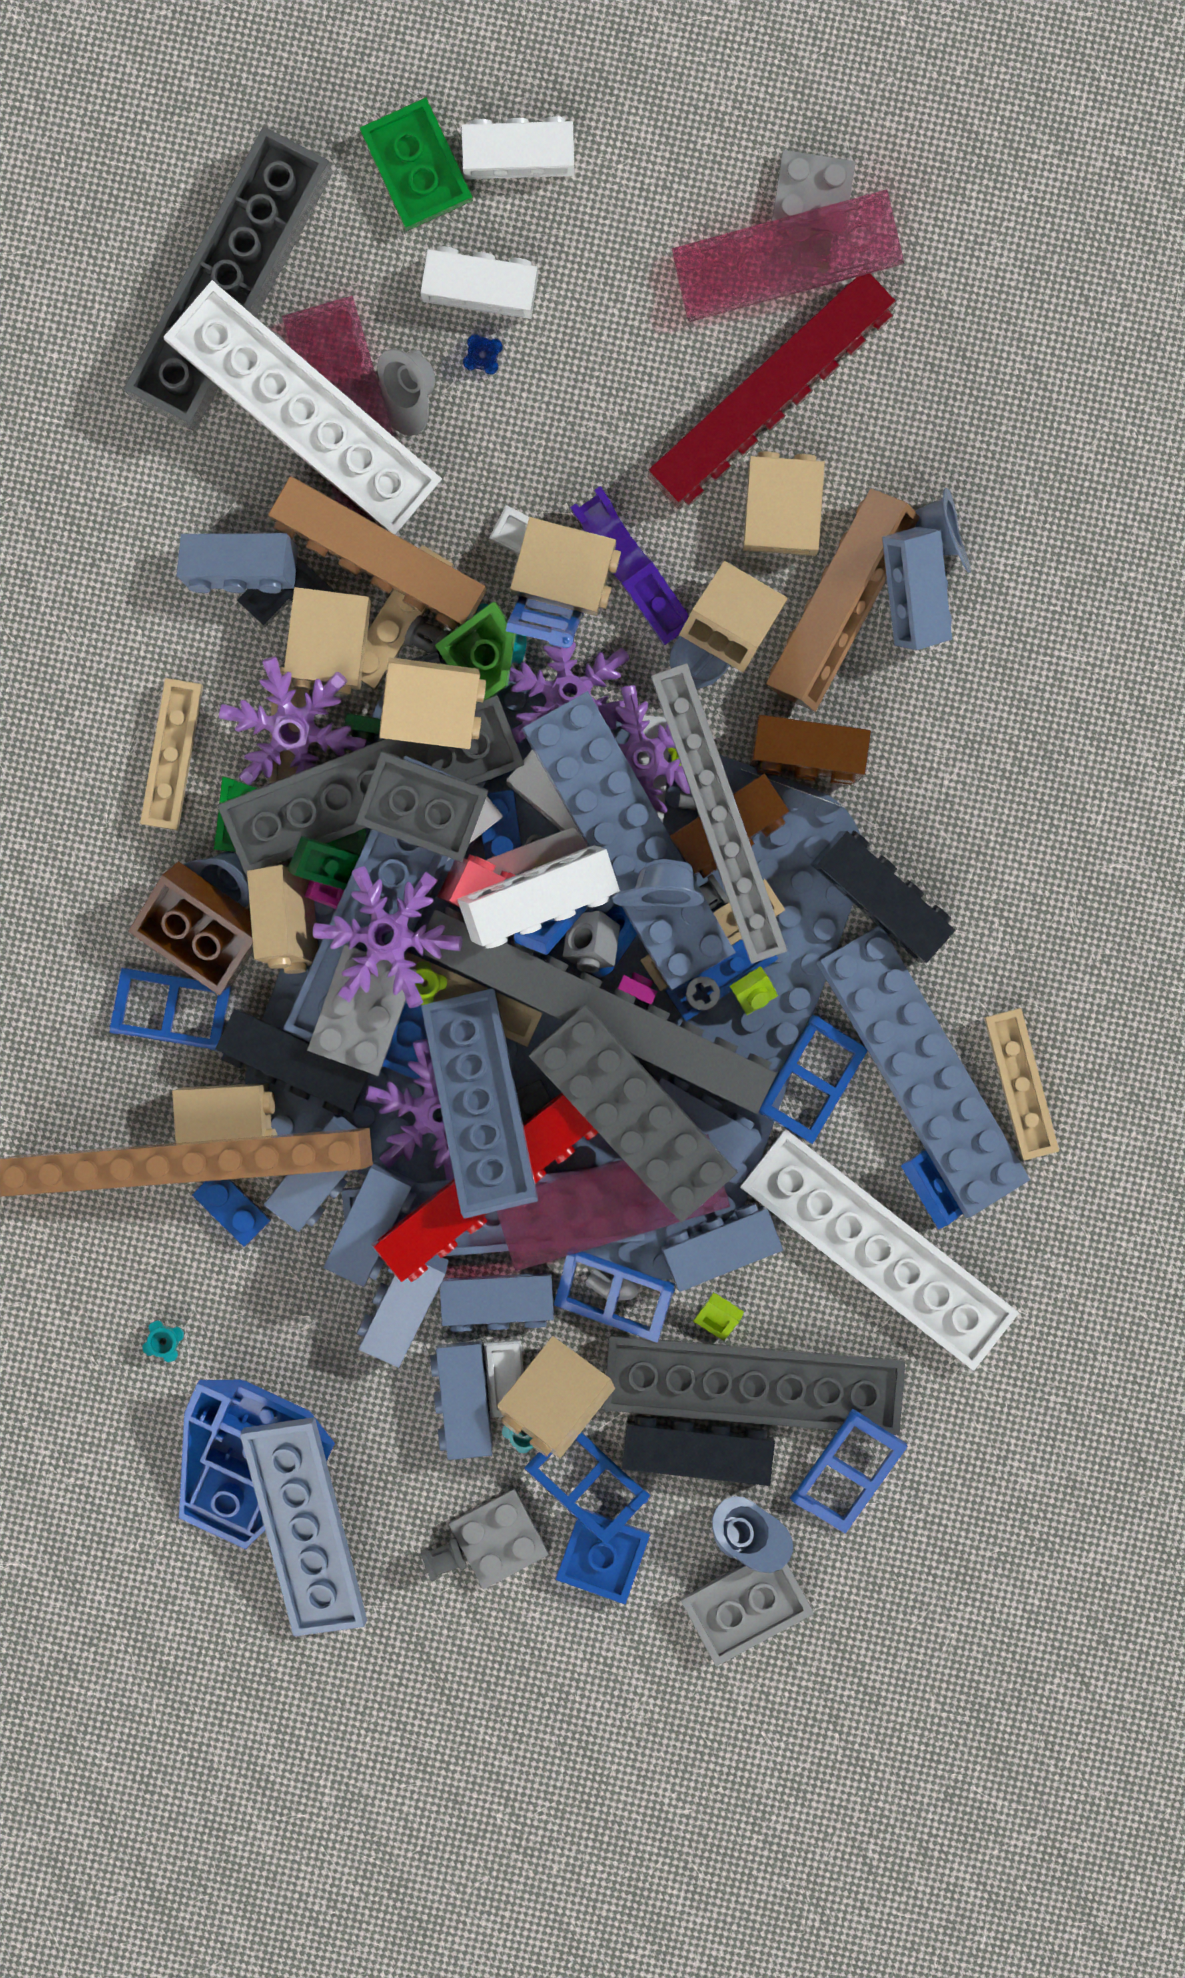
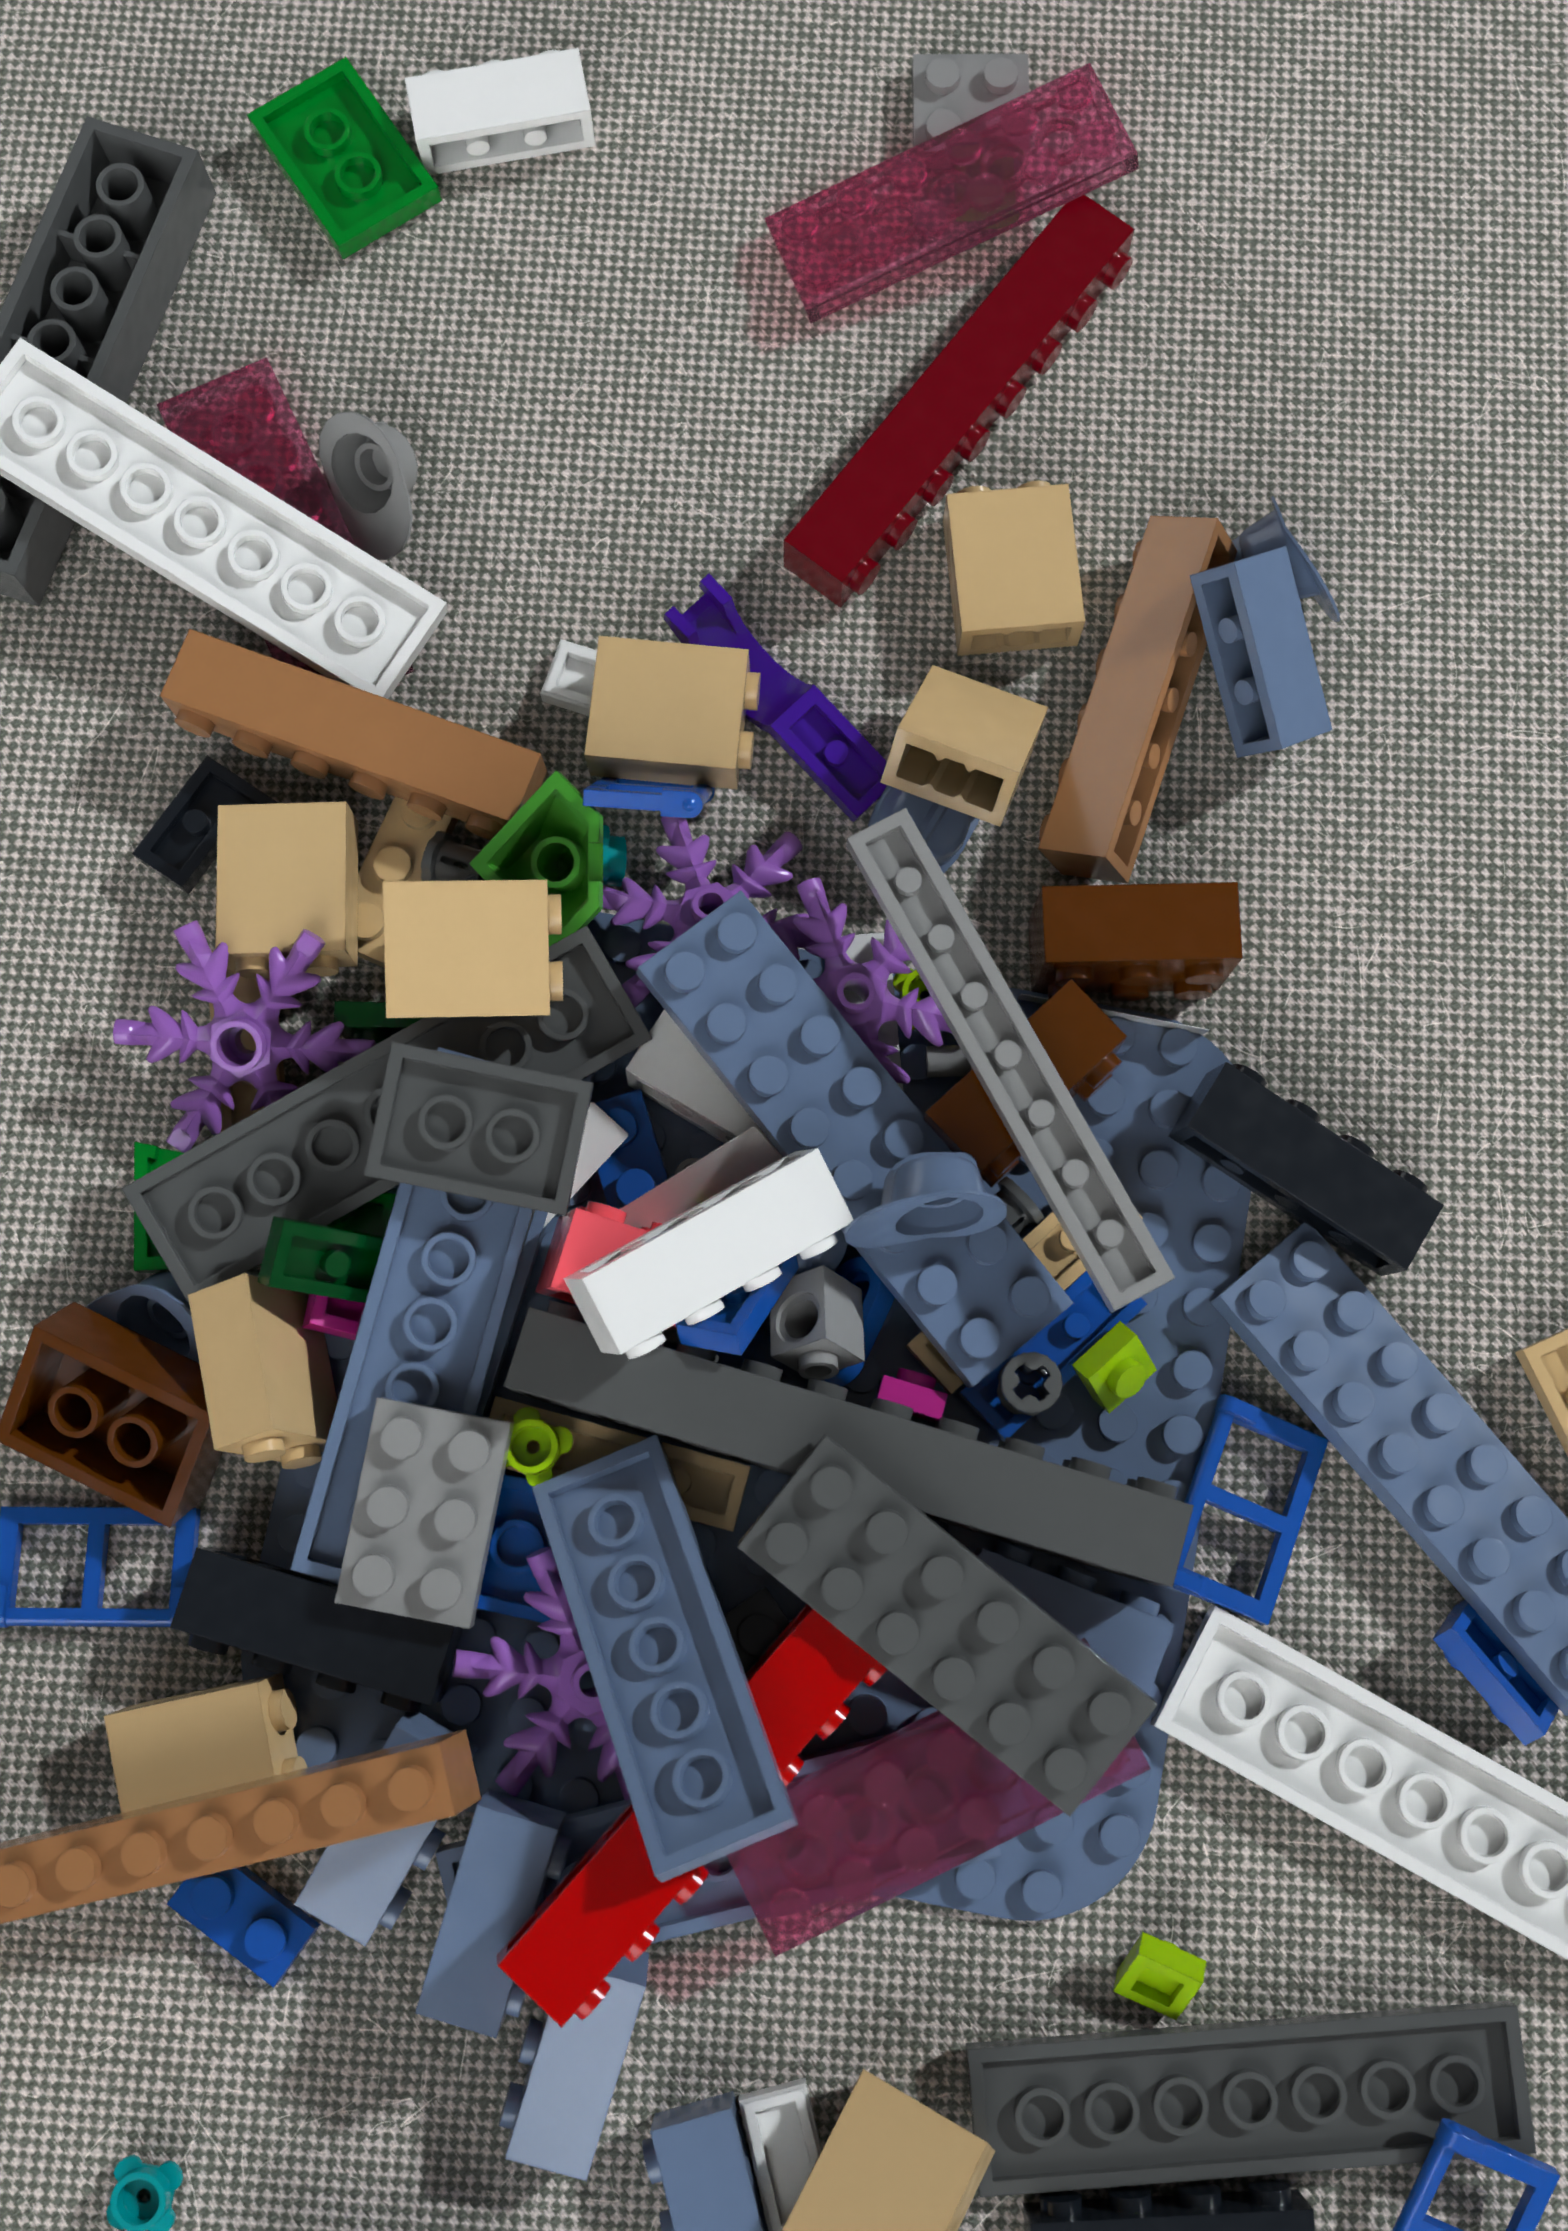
camera: 10 degrees left, 10 degrees down
tan plate [140,678,203,831] -> none
sand blue brick [176,533,298,593] -> none
medium lavender piece [313,866,462,1008] -> none
white brick [421,246,538,319] -> none
sand blue brick [440,1273,554,1332] -> none
clear blue plate [463,334,503,375] -> none
blue window [554,1246,676,1343] -> none
light grey arm [584,1268,641,1301] -> none
sand blue brick [660,1203,783,1292] -> none

